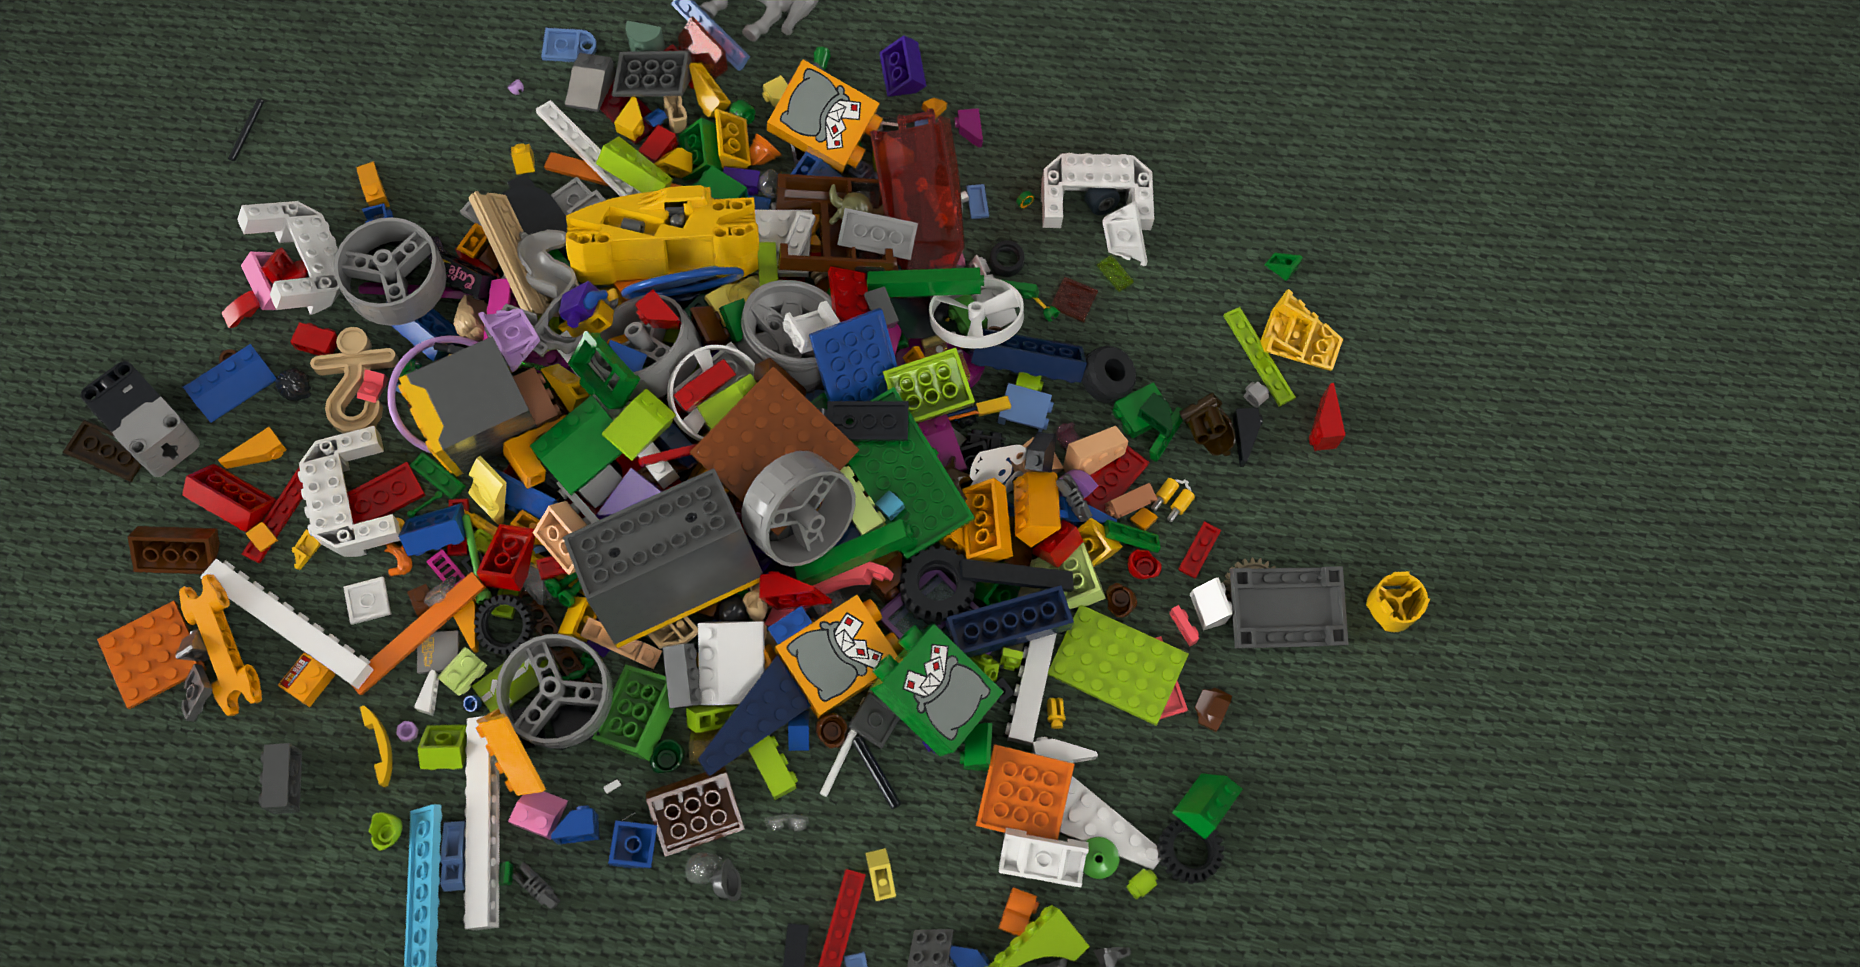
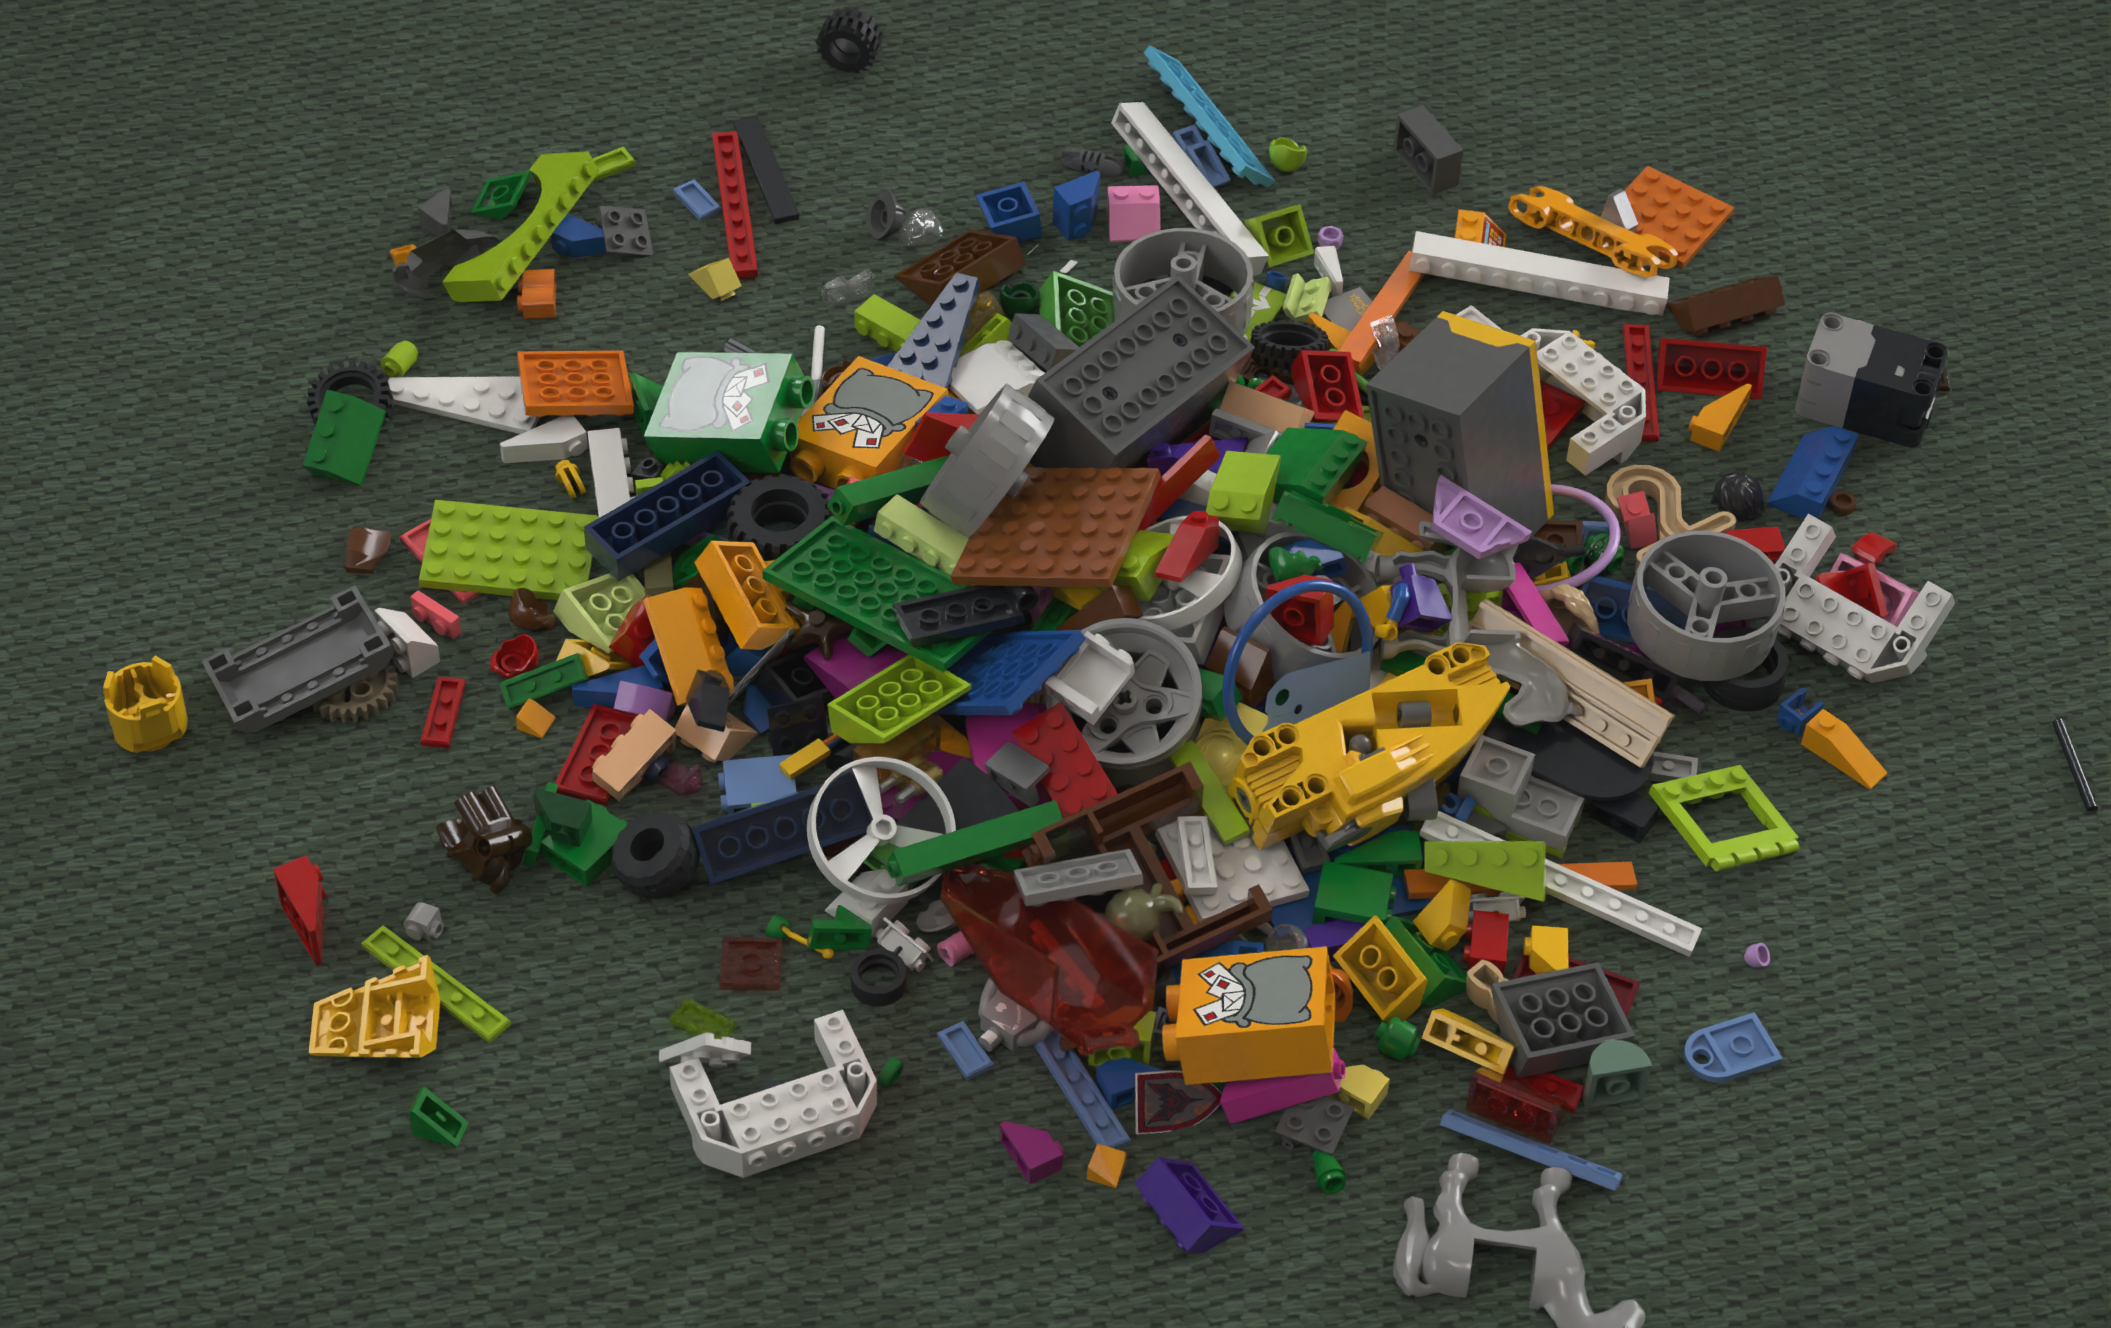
camera: 160 degrees right, 20 degrees down
flat silver plate [181,664,212,722] -> none
light orange slope [246,522,278,552] -> none
yellow slope [360,706,393,787] -> none
light orange piece [475,708,546,796] -> none
yellow slope [511,144,535,175] -> none
slope [565,53,616,112] -> none
blue plate [644,108,667,127] -> none
medium azure brick [875,491,905,521] -> none
light orange plate [903,346,925,364] -> none
black tile [959,559,1074,592] -> none
white piece [999,828,1089,887] -> none
dark grey hinge [1056,473,1092,522] -> none
bright green dish [1083,837,1119,879] -> none
nougat window [1104,483,1158,519] -> none
yellow piece [1151,478,1195,522] -> none
black slope [1233,408,1263,467] -> none
none -> green hair [1269,547,1323,582]
none -> lime hinge [1648,765,1799,871]

